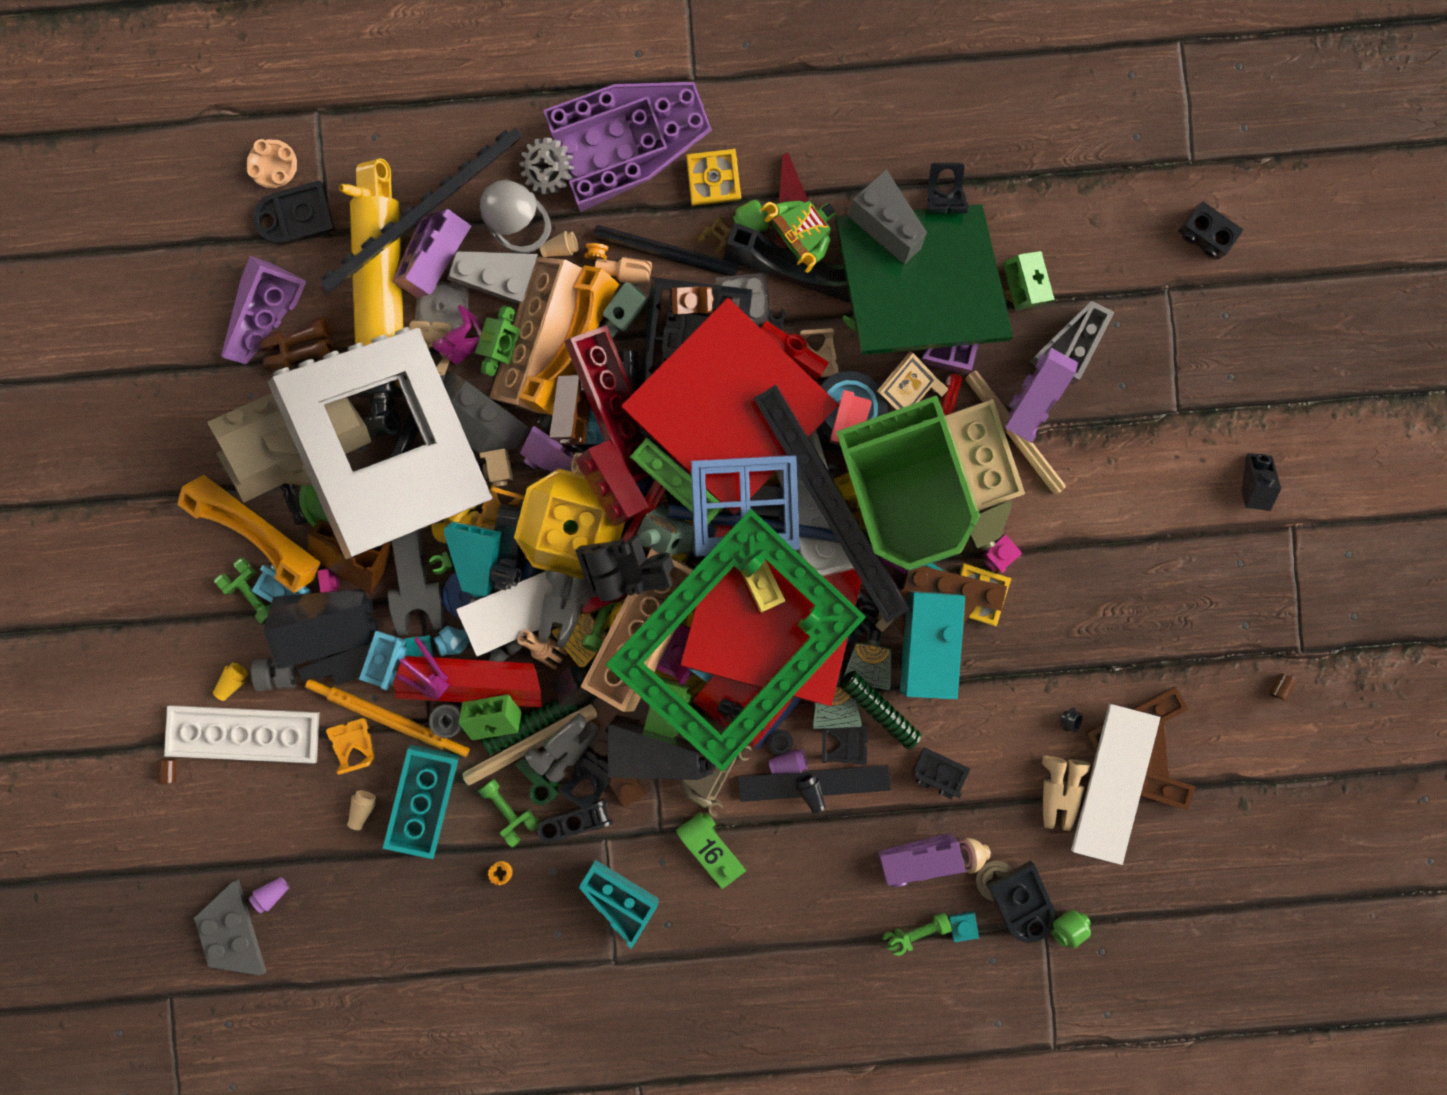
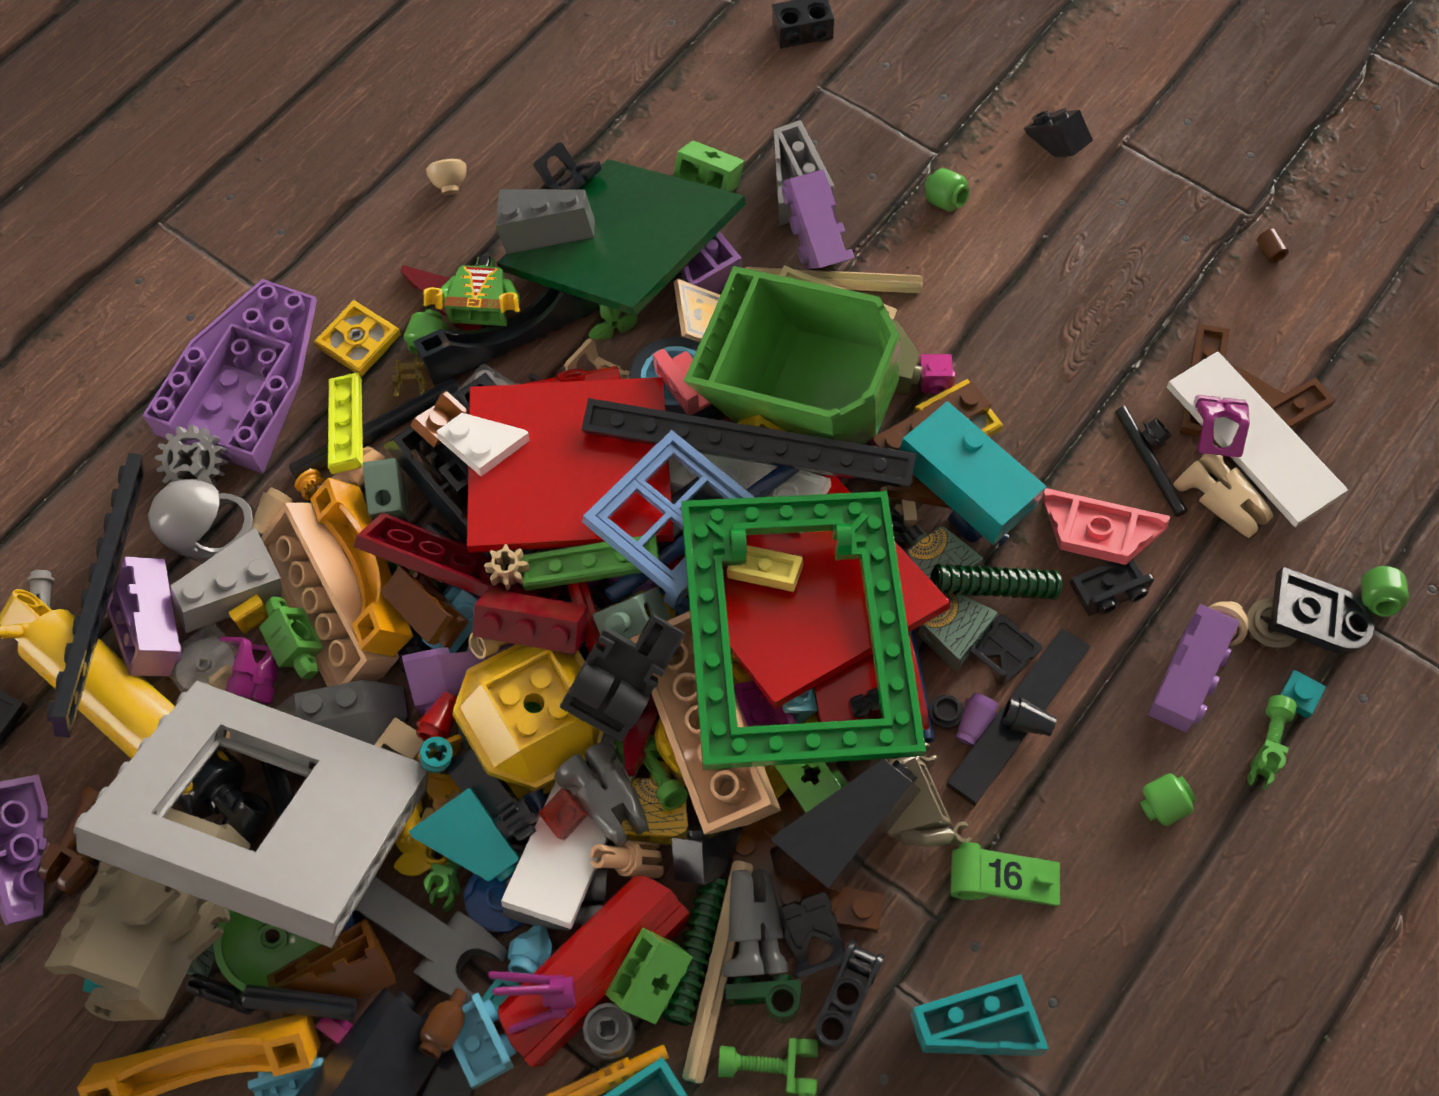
camera: 45 degrees left, 25 degrees down
none -> light grey pin [27,570,55,608]
none -> yellow tile [228,594,269,634]
none -> black axle [242,984,357,1021]
none -> neon yellow tile [328,372,363,474]
none -> red cone [416,692,457,741]
none -> reddish brown plant [418,988,469,1059]
none -> teal bush [419,737,452,773]
none -> tan brick [426,159,467,196]
none -> white wing [437,413,530,476]
none -> tan gear [484,544,529,590]
none -> clear red plate [538,787,589,841]
none -> bright green head [925,168,970,212]
none -> coral wing [1042,488,1170,565]
none -> black bar [1115,406,1188,517]
none -> bright green head [1139,773,1197,826]
none -> magenta piece [1193,395,1250,457]

